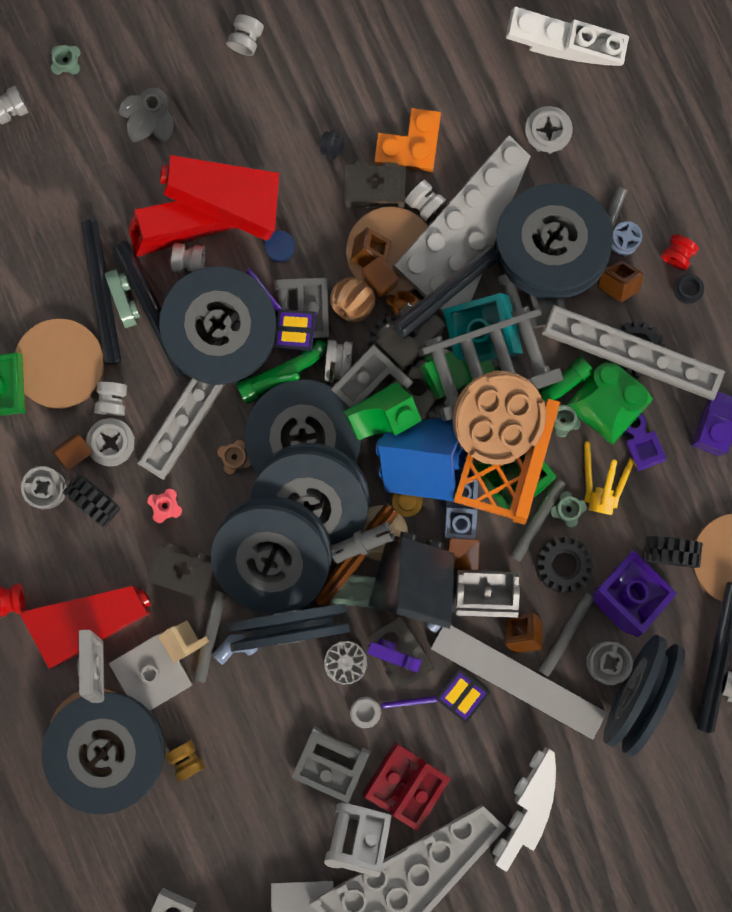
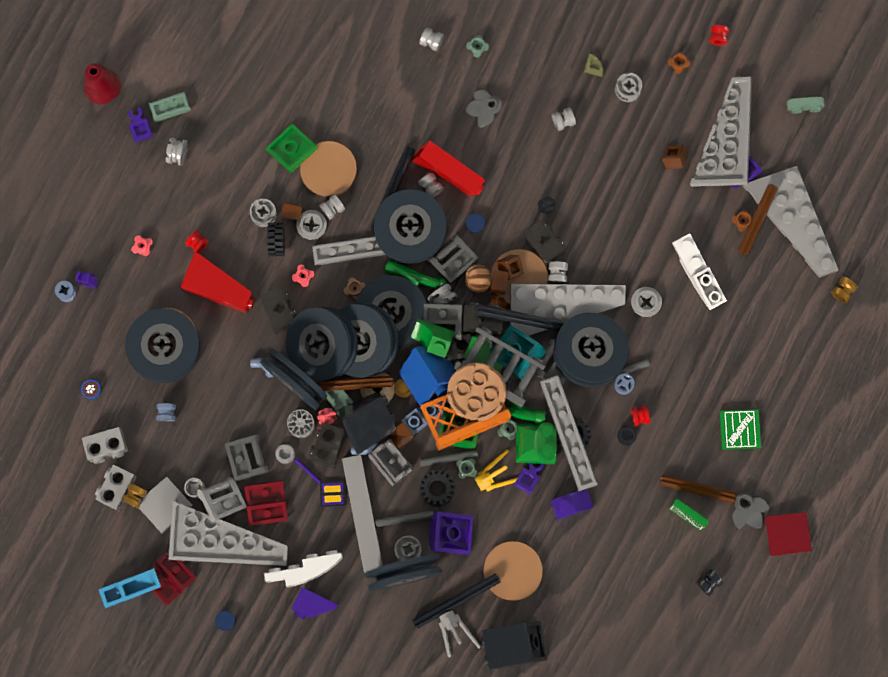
camera: 50 degrees right, 5 degrees down
light grey plate [77,630,104,703] -> none
black axle [81,219,121,365] -> none
sand green plate [105,269,141,328] -> none
light grey plate [109,632,194,710] -> none
red slope [159,155,279,240] -> none
tan panel [159,620,210,663] -> none
pearl gold wheel [165,740,206,782] -> none
dark grey bar [193,590,227,683] -> none
piece [246,269,316,350] -> none
dark grey pin [330,522,395,564] -> none
dark purple plate [367,638,422,672] -> none
orange plate [375,108,441,173] -> none
reddish brown slope [505,612,543,653] -> none
reddish brown slope [599,260,644,303] -> none
black tyre [644,536,703,568] -> none
none -> tile [81,380,101,400]
none -> sand blue wheel [156,403,176,421]
none -> light grey wheel [184,478,206,499]
none -> dark purple slope [291,587,338,620]
none -> coral plate [317,408,338,425]

